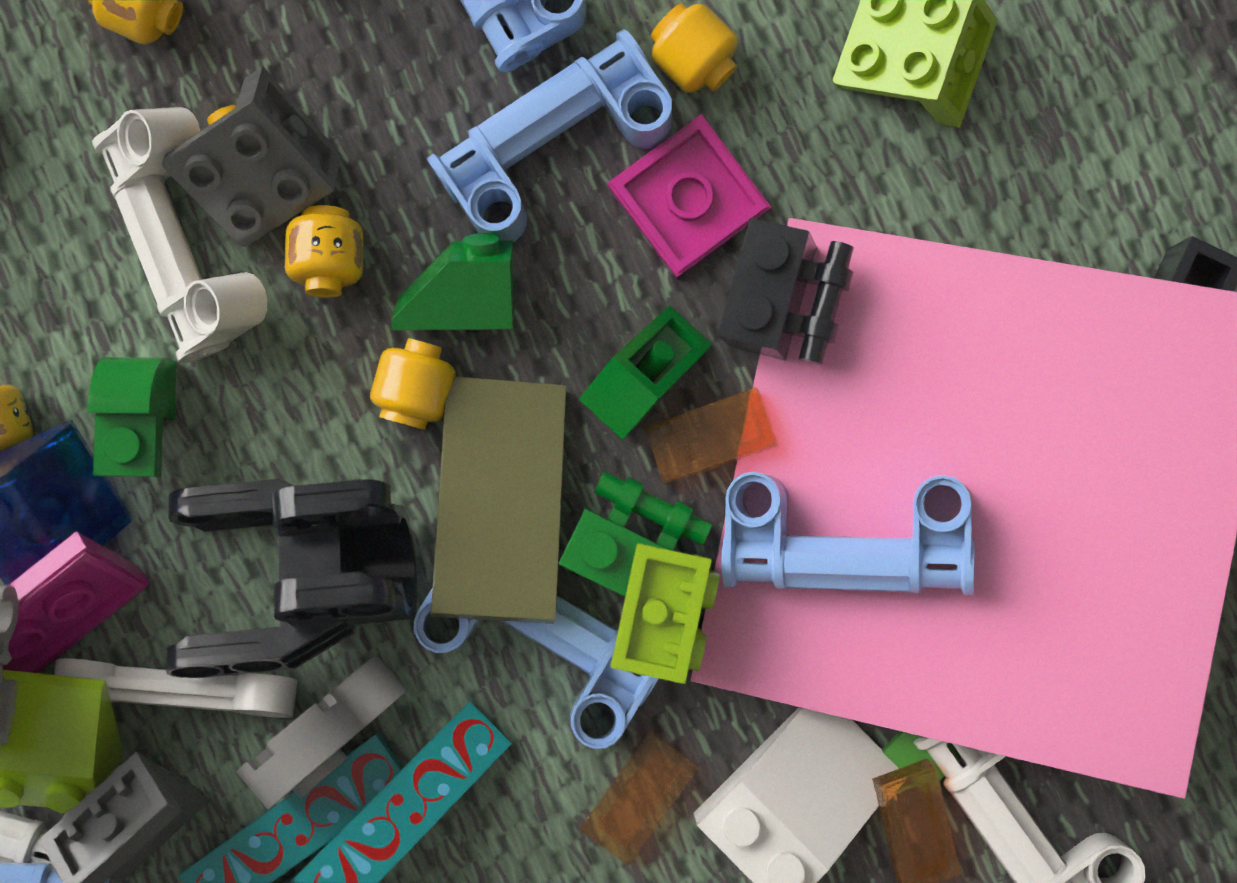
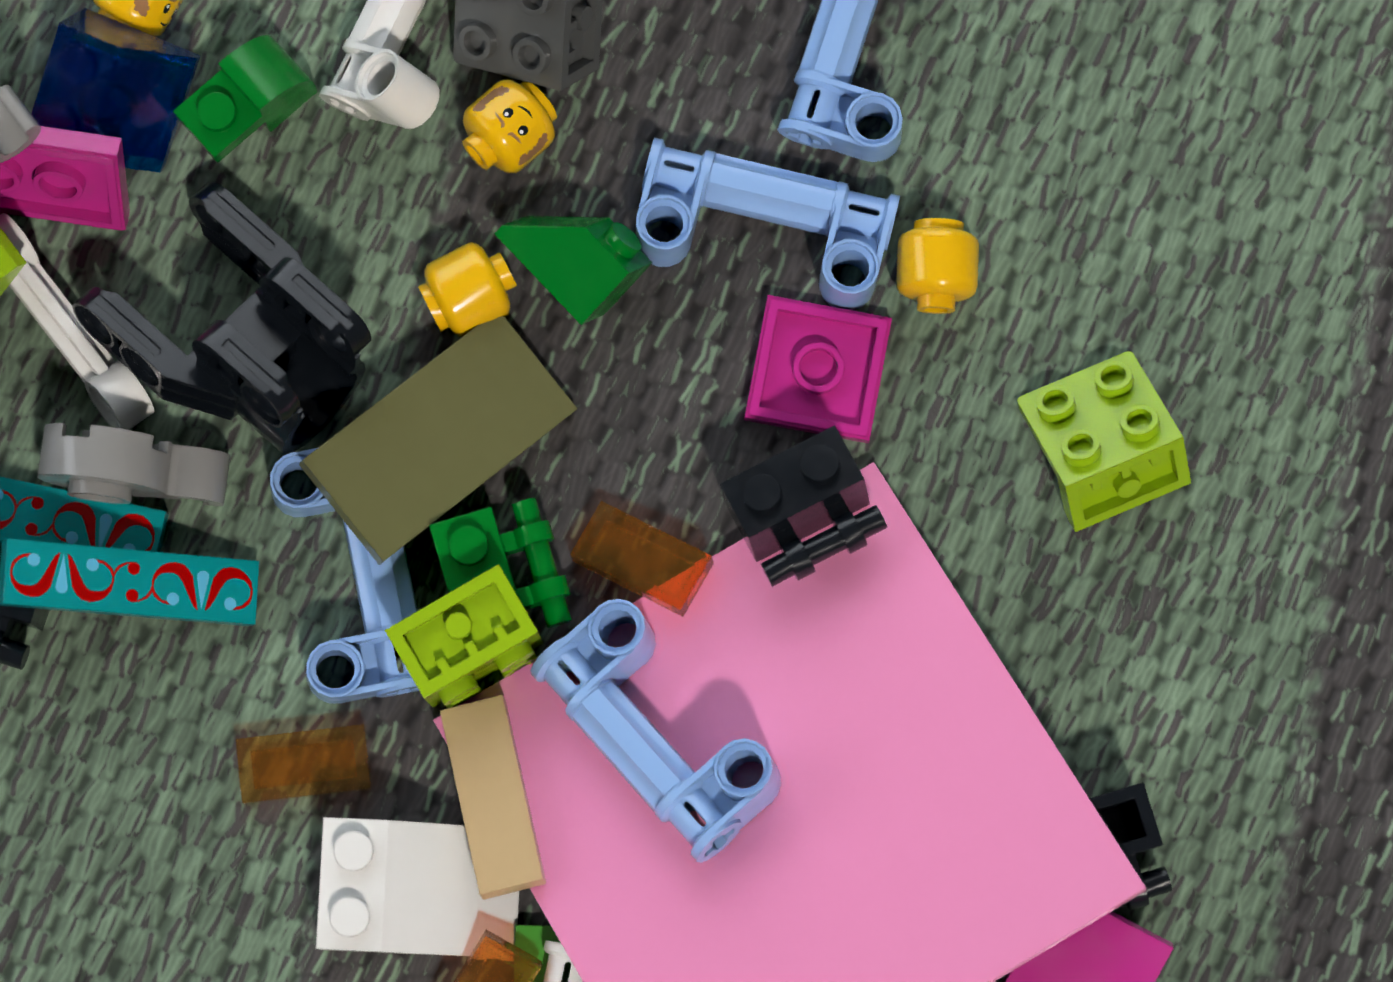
camera: 50 degrees right, 5 degrees down
green slope [579,305,713,440] -> none
none -> tan tile [440,695,547,900]

